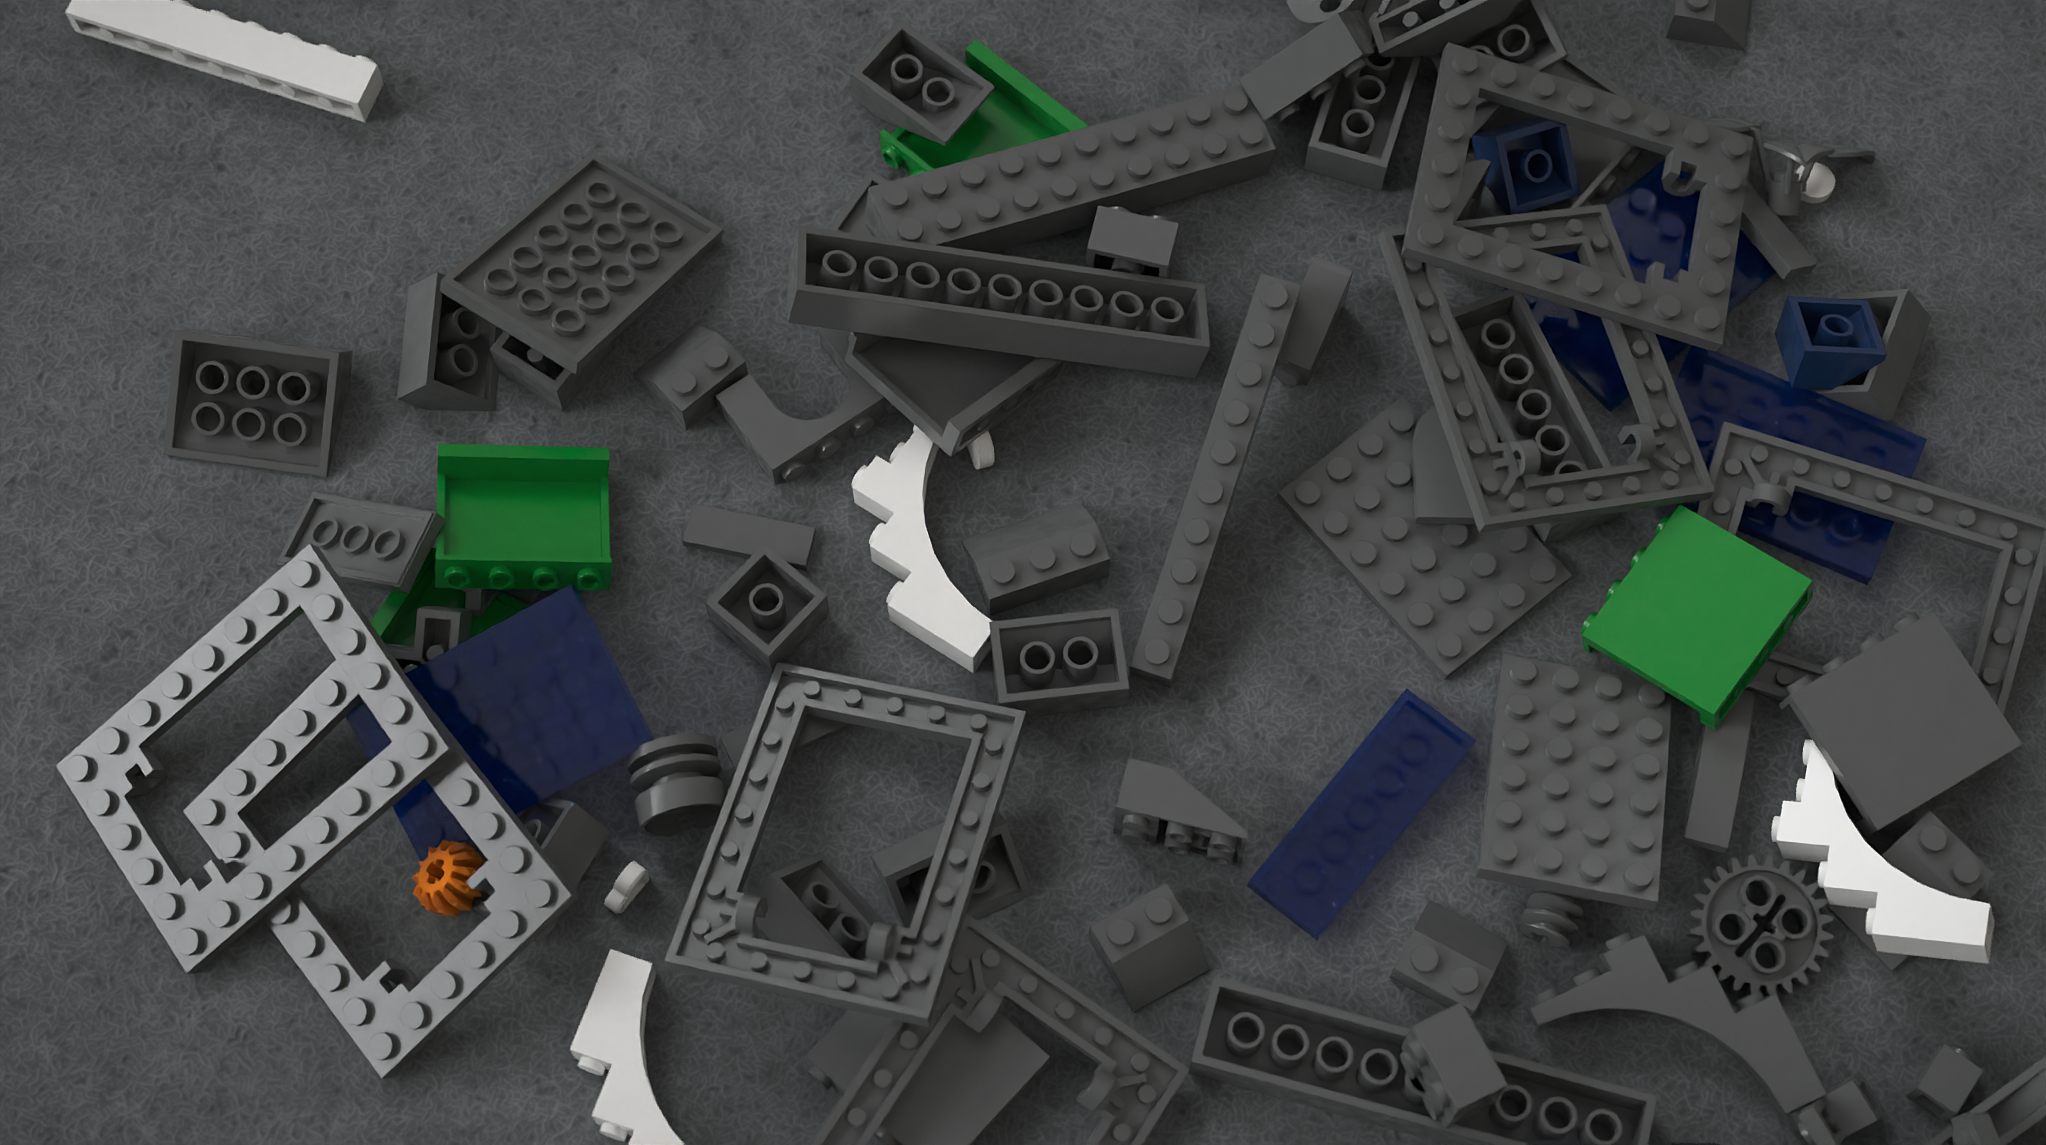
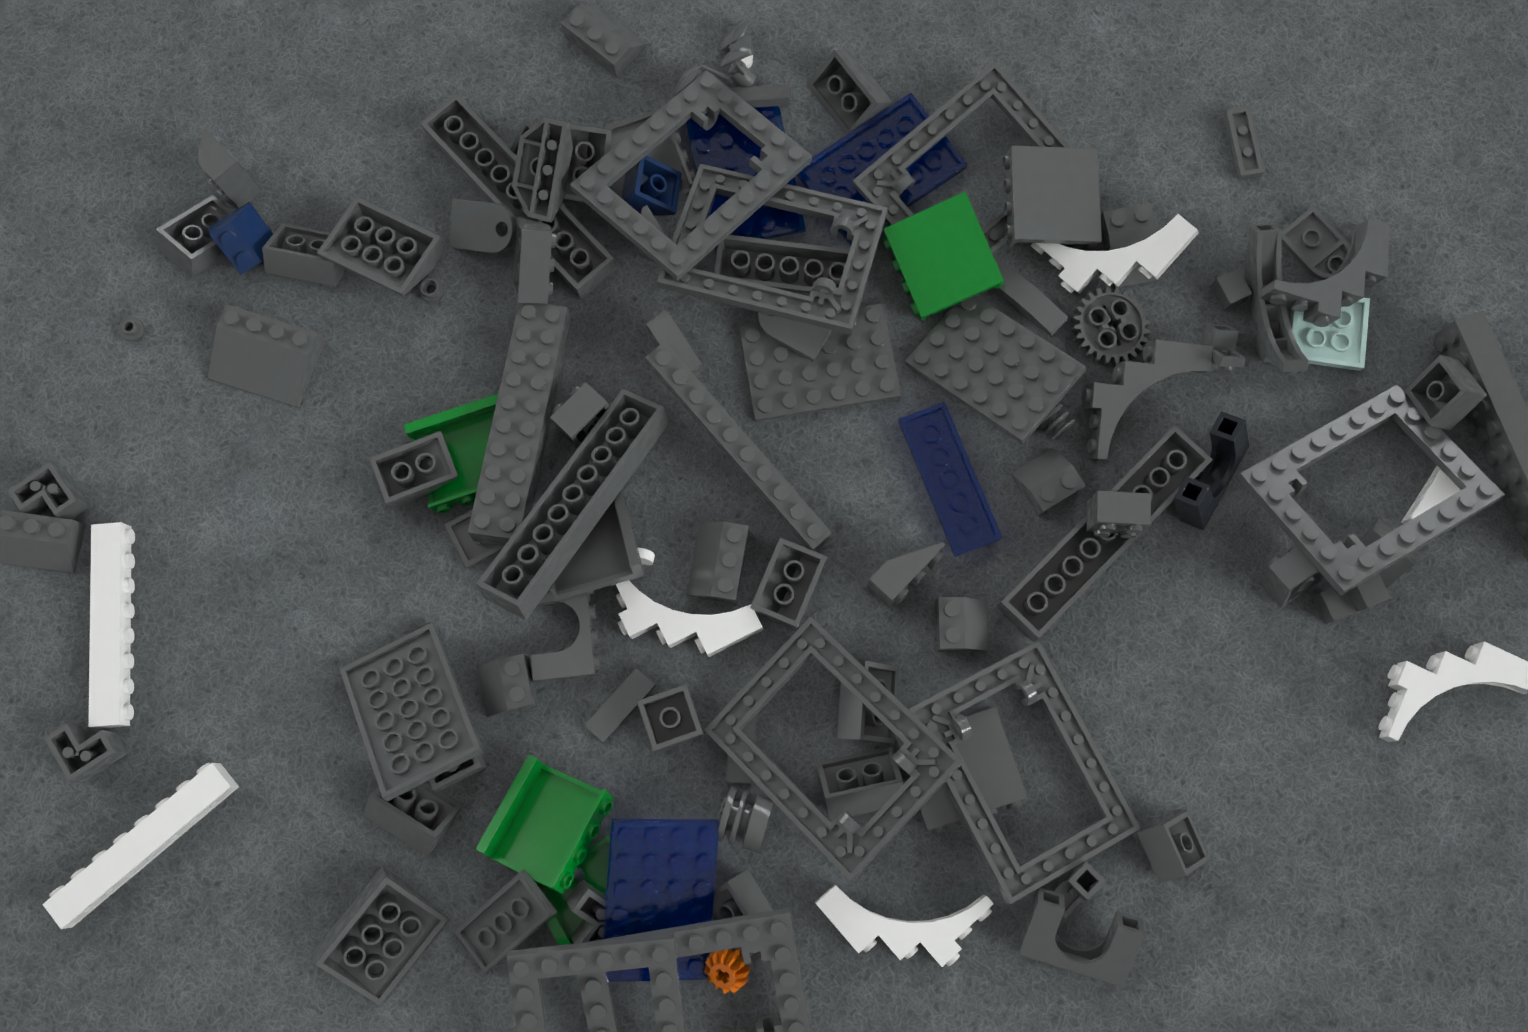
camera: 55 degrees left, 10 degrees up
white tile [604,861,649,914] -> none
dark blue slope [1775,296,1887,390] -> none

